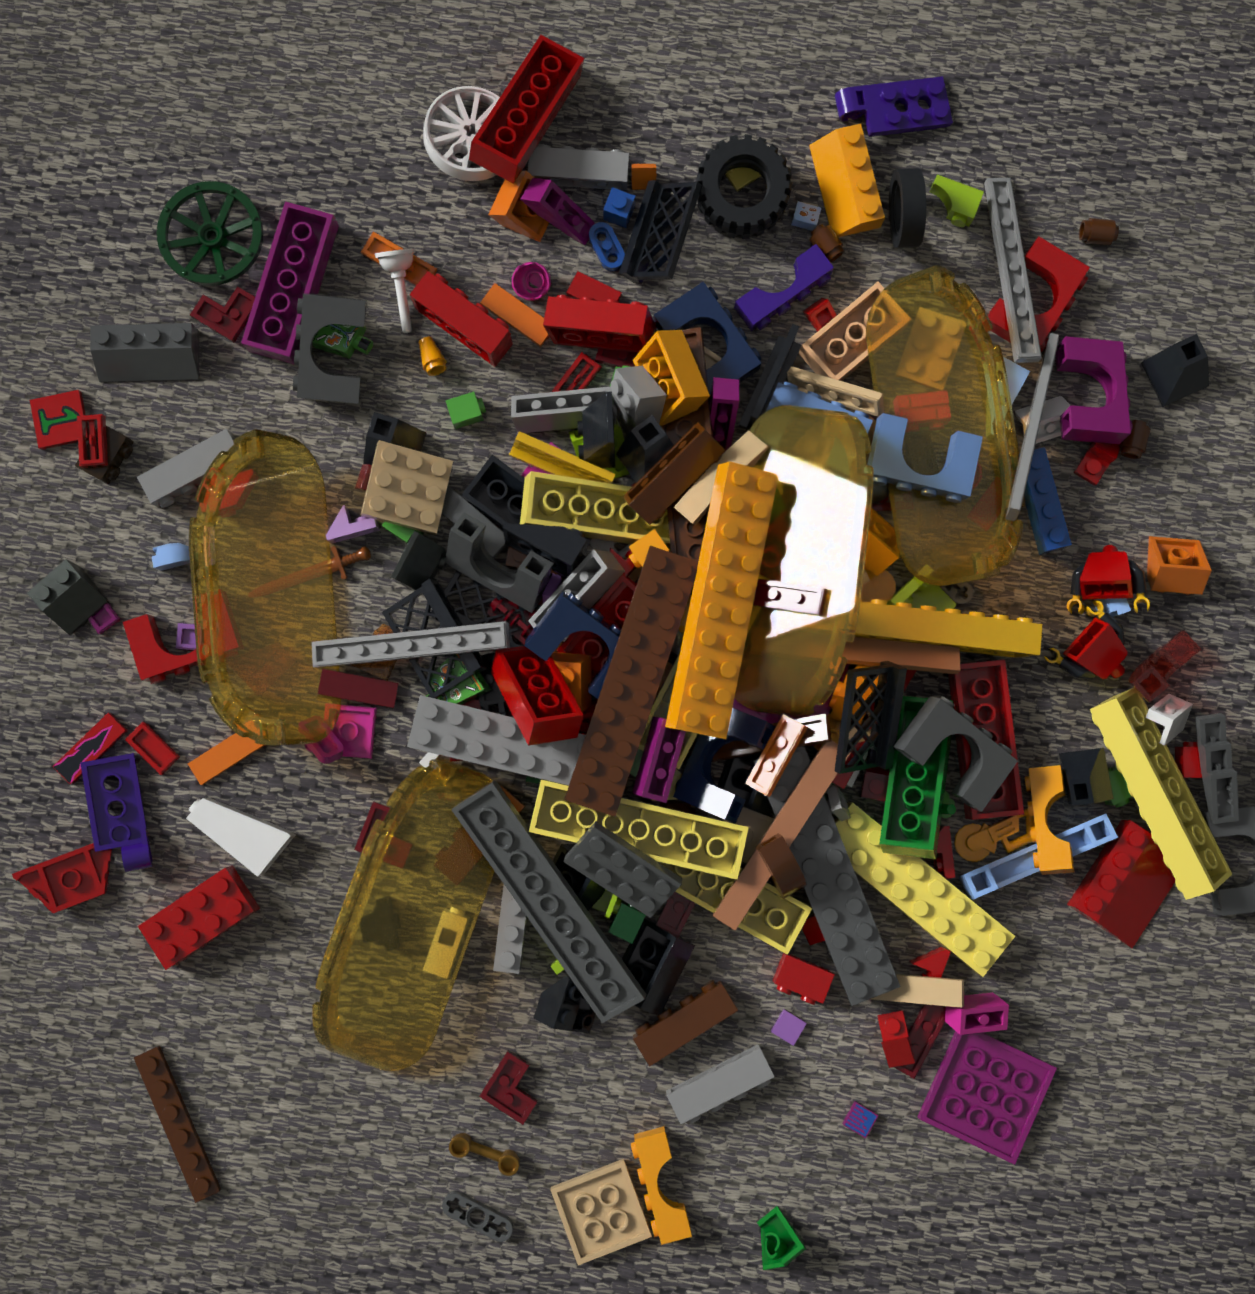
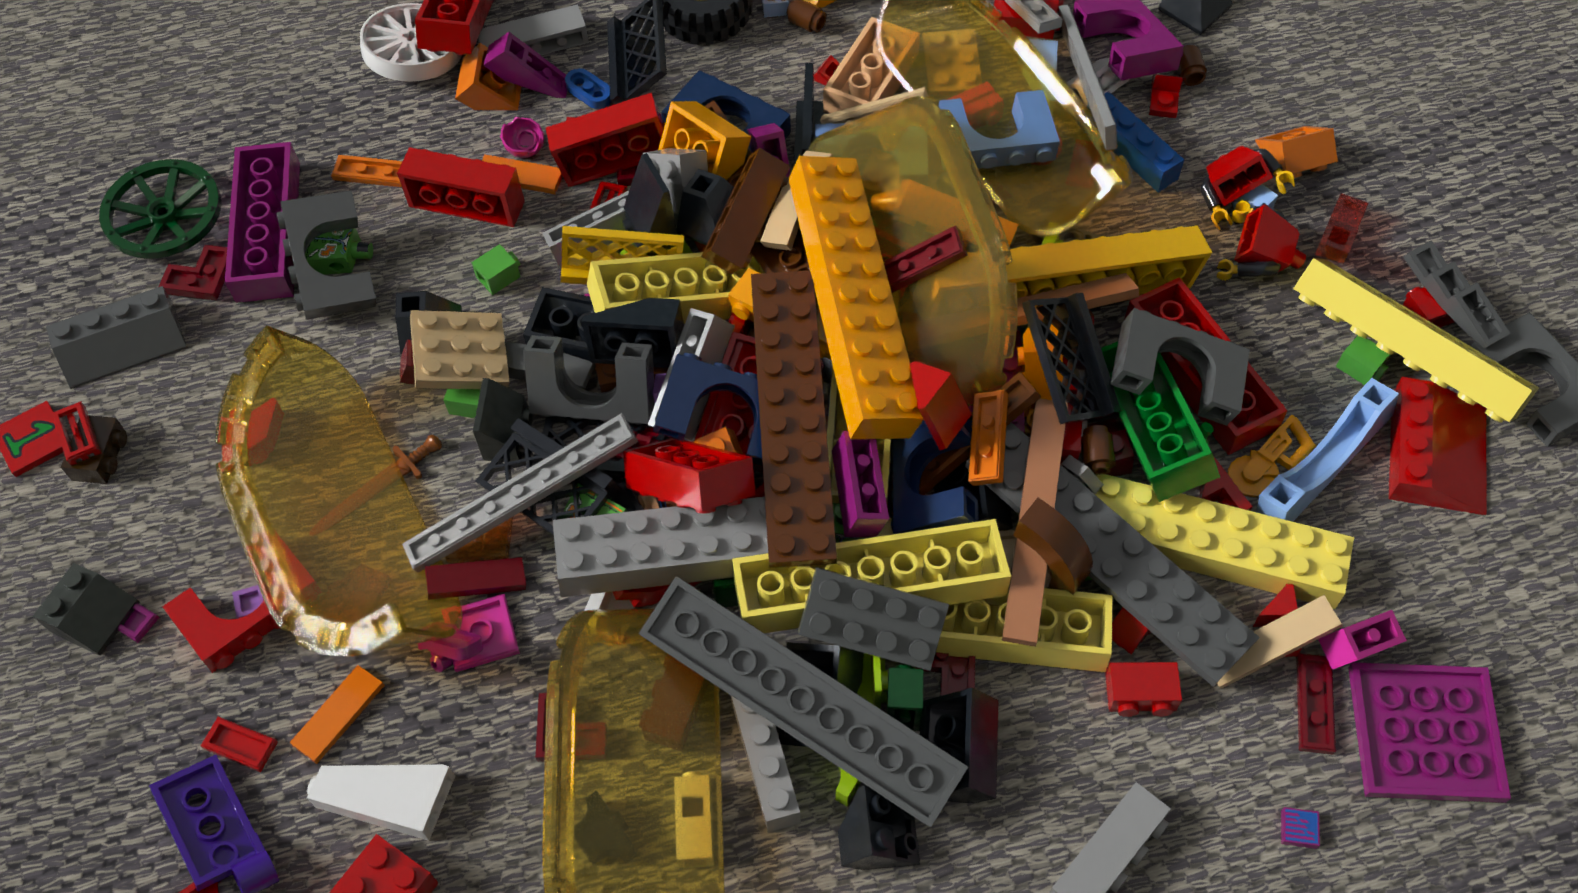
camera: 20 degrees left, 25 degrees down
tile [52,712,128,785] -> none
light grey brick [137,429,246,508] -> none
light blue brick [152,543,199,571] -> none
lavender slope [326,505,380,544] -> none
white piece [375,249,415,333] -> none
light orange cone [418,336,447,376] -> none
blue brick [603,187,635,229] -> none
orange slope [631,164,656,190] -> none
reddish brown brick [633,980,738,1067] -> none
dark purple arch [734,244,834,332] -> none
medium lavender tile [771,1009,807,1046] -> none
red slope [877,1010,915,1068] -> none
light orange arch [1025,765,1074,875] -> none
black slope [1059,747,1114,806] -> none
white panel [1146,694,1193,746] -> none
none -> red slope [909,361,972,450]
none -> reddish brown brick [1081,425,1116,475]

